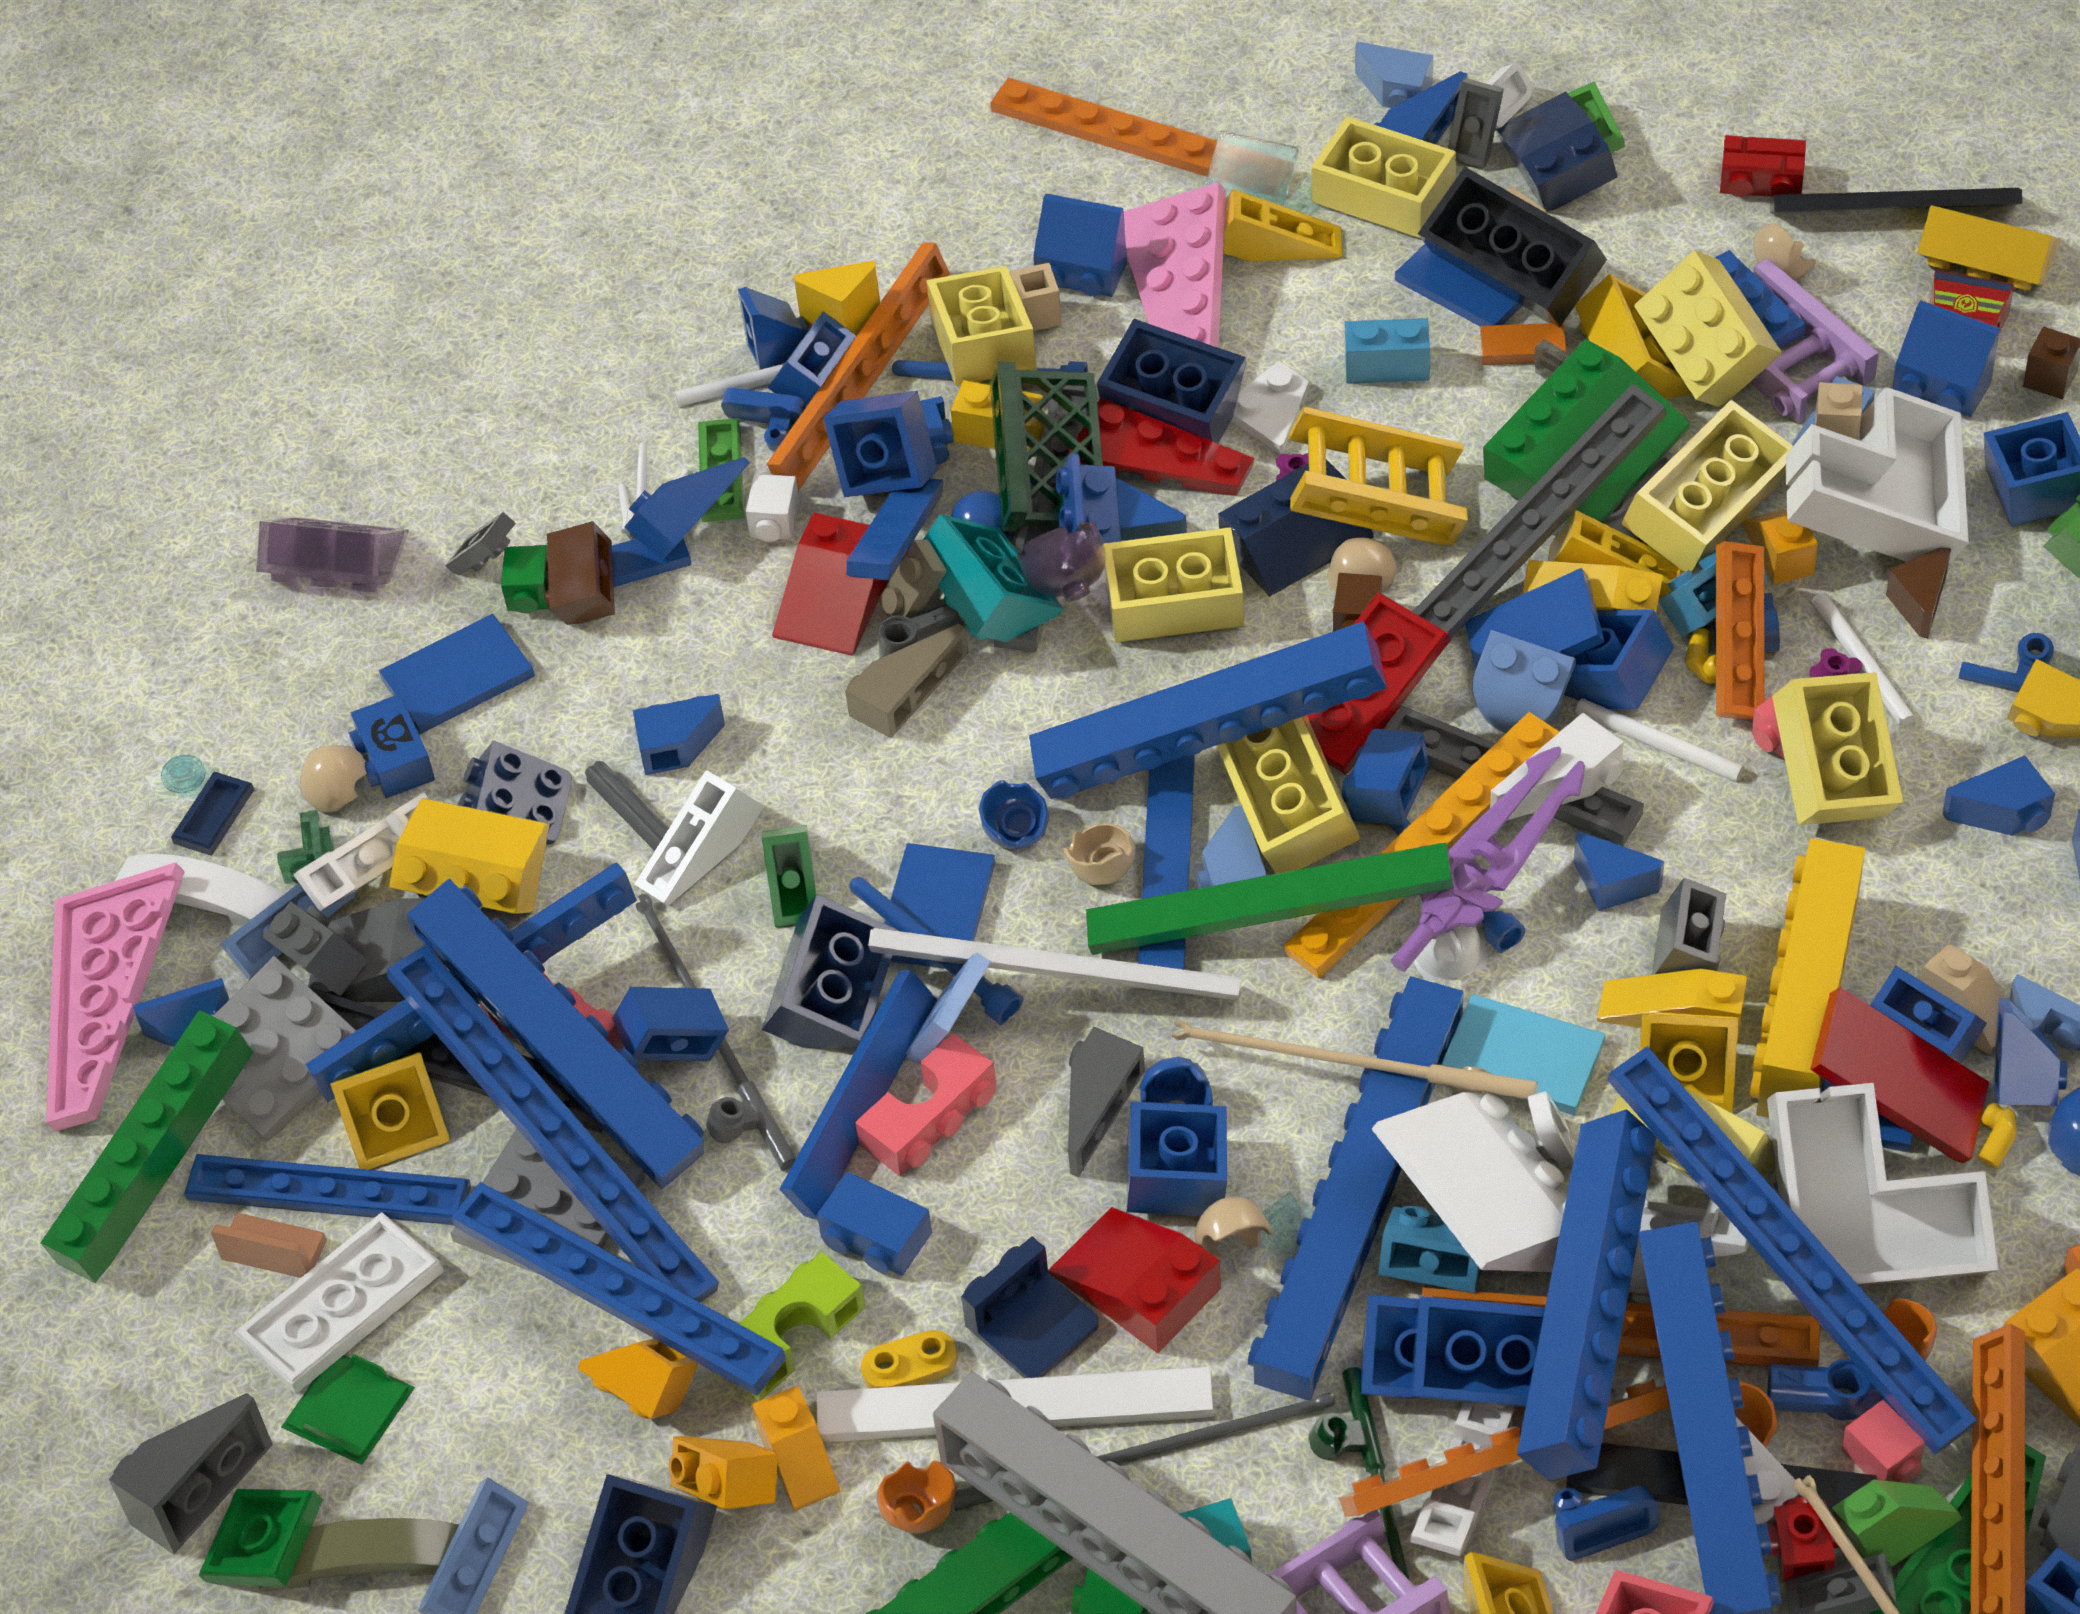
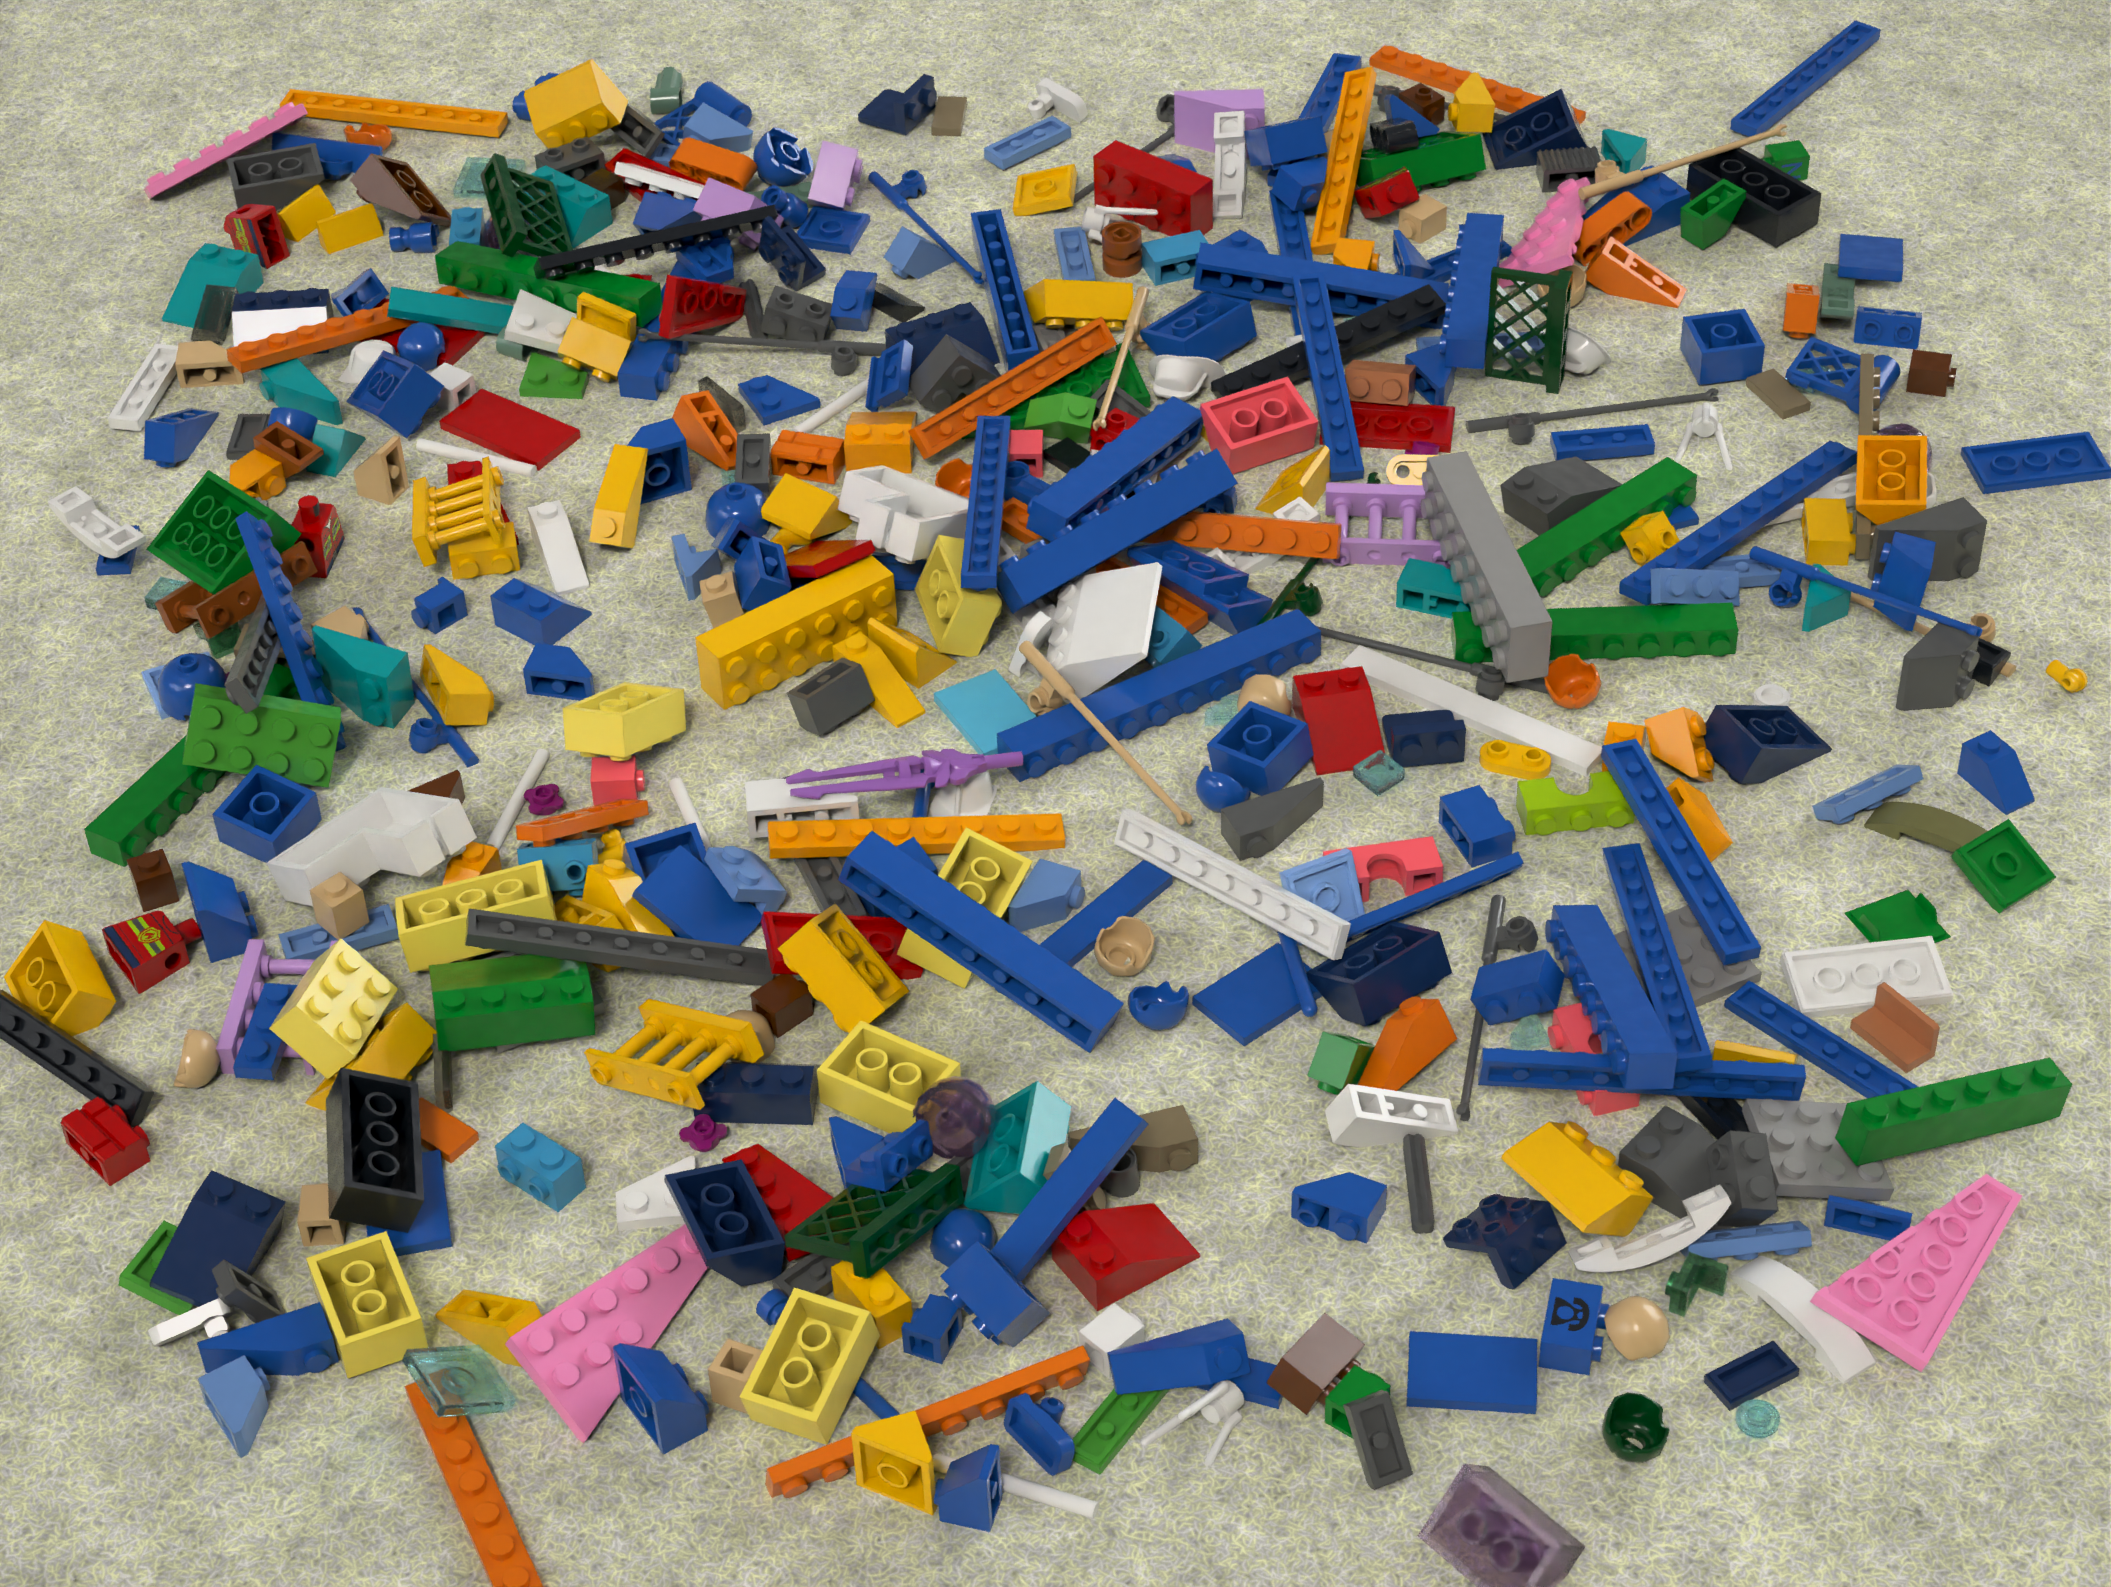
camera: 145 degrees left, 10 degrees down
dark grey slope [109,1393,273,1554] -> none
blue slope [767,311,856,405] -> none
green tile [1086,842,1454,955] -> none
blue slope [1574,831,1664,911] -> none
none -> yellow slope [761,473,852,540]
none -> yellow slope [778,904,909,1033]
none -> clear light blue plate [1353,750,1405,796]
none -> orange slope [1358,996,1457,1091]
none -> dark green hair [1602,1392,1669,1463]

